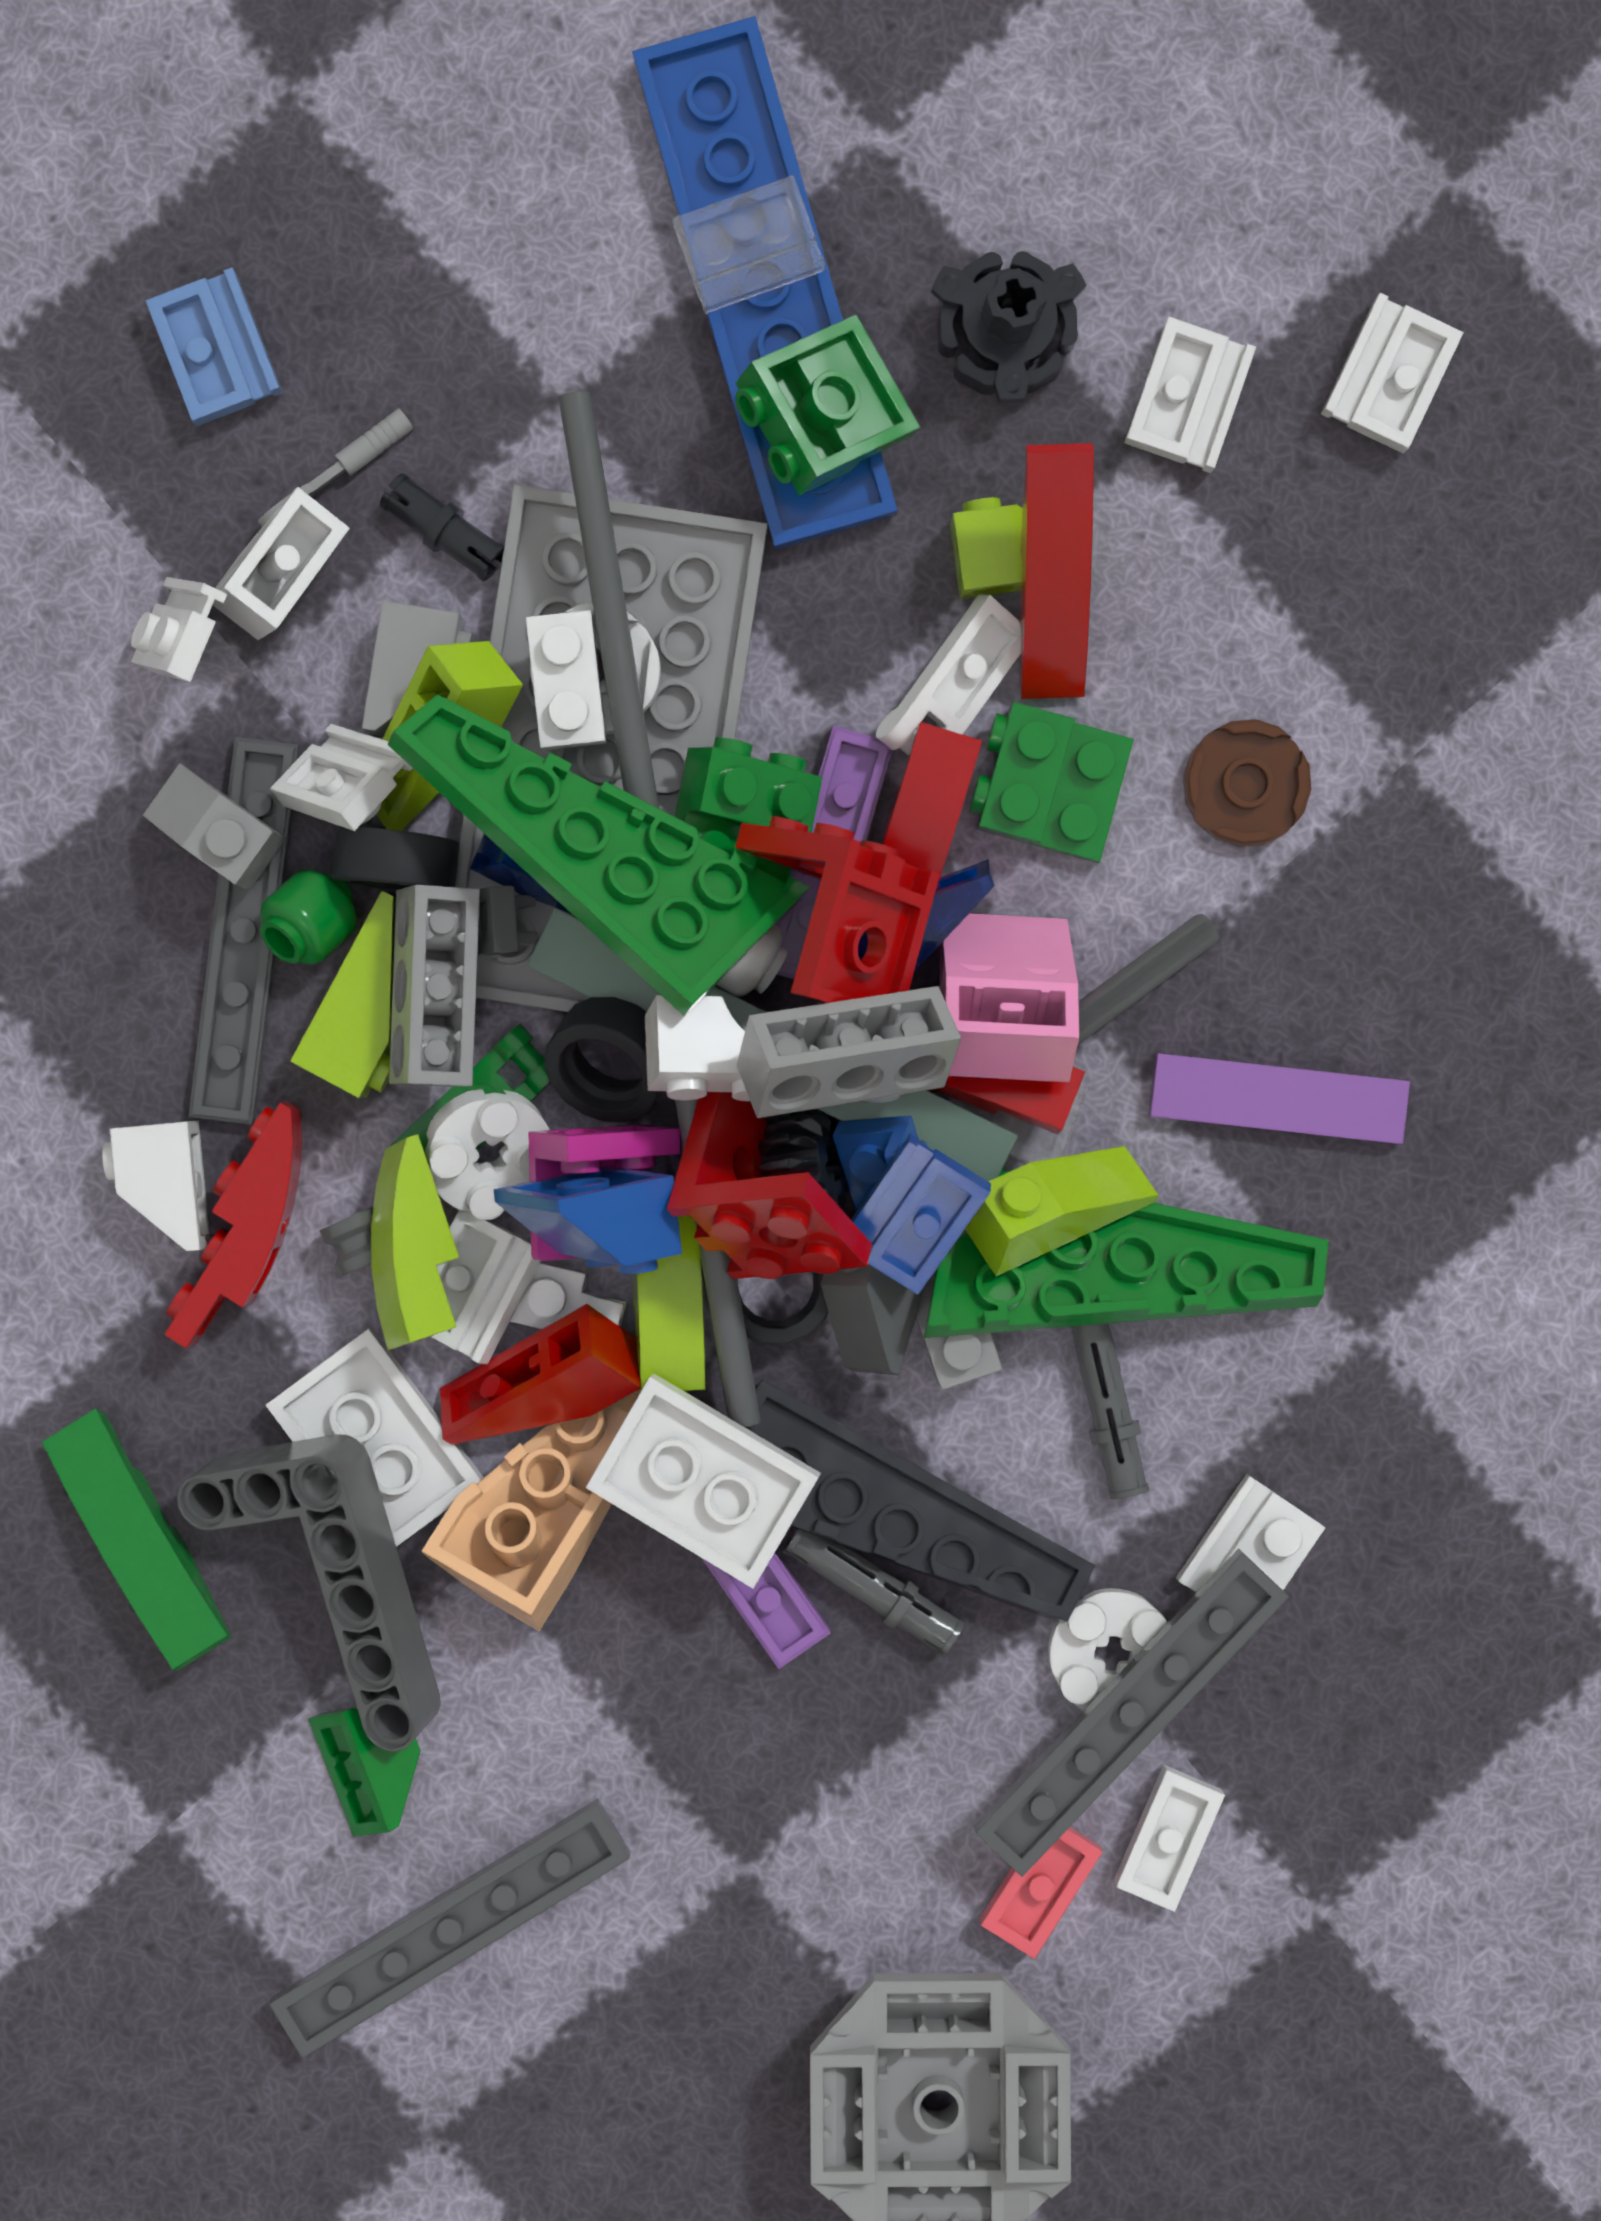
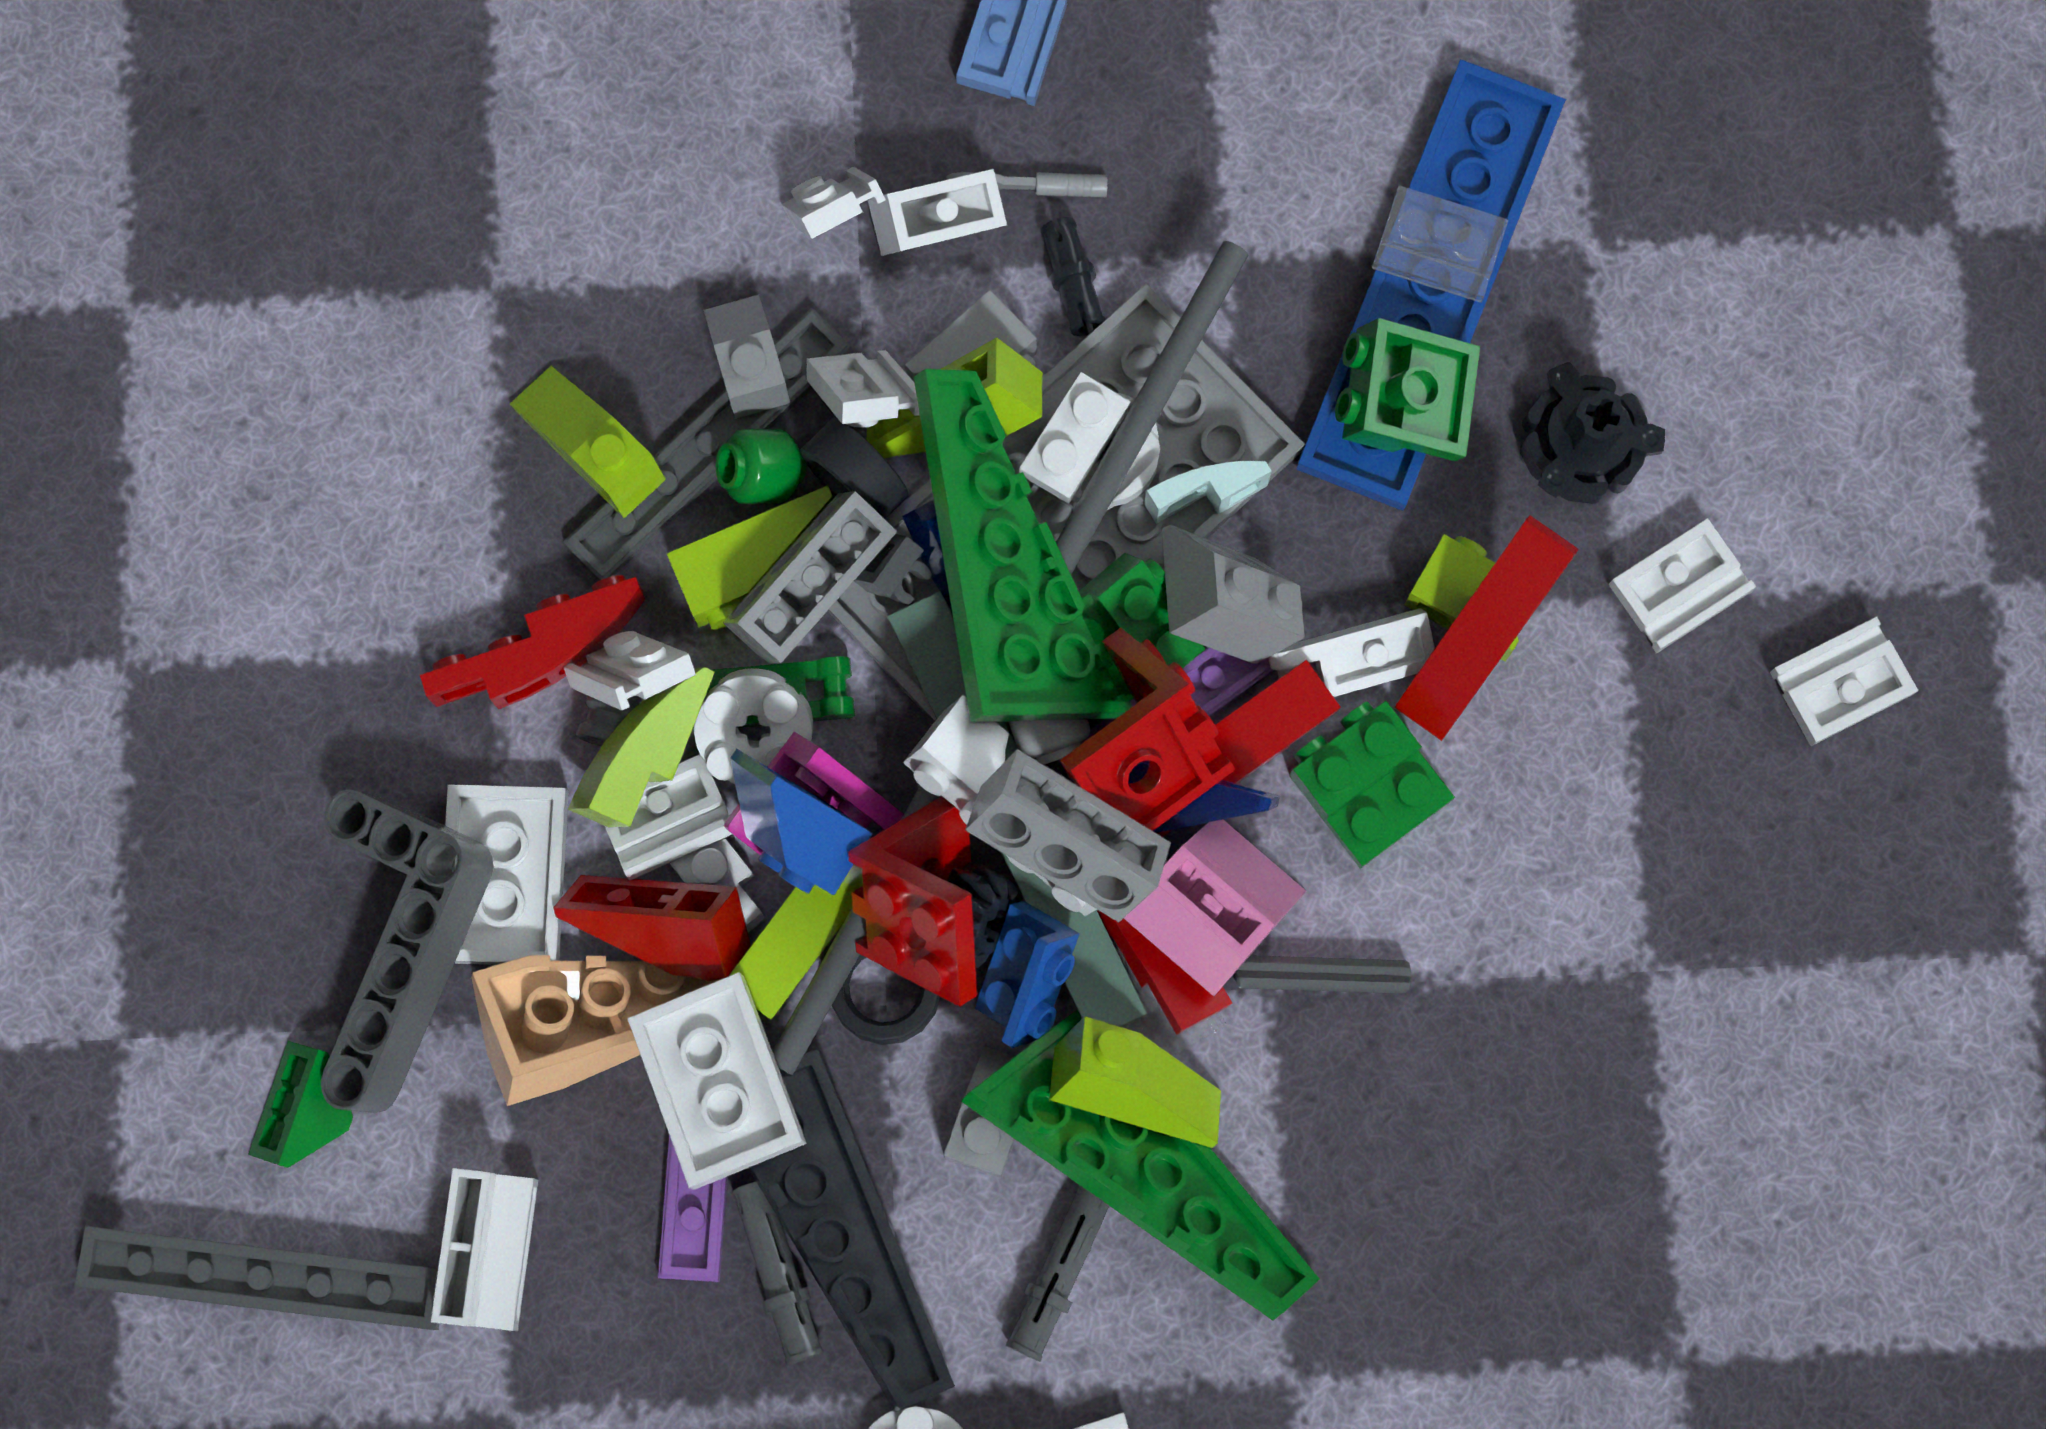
camera: 35 degrees right, 10 degrees down
green slope [42,1408,232,1671] -> none
white slope [103,1121,210,1251] -> none
black tyre [544,997,662,1122] -> none
dark grey slope [821,1264,925,1376] -> none
blue plate [851,1133,991,1295] -> none
medium lavender tile [1148,1053,1410,1144] -> none
reddish brown tile [1183,719,1312,847] -> none
none -> white piece [431,1168,538,1331]
none -> lime slope [510,366,666,518]
none -> white plate [564,631,696,710]
none -> light aqua slope [1144,461,1272,524]
none -> light grey slope [1162,525,1305,664]

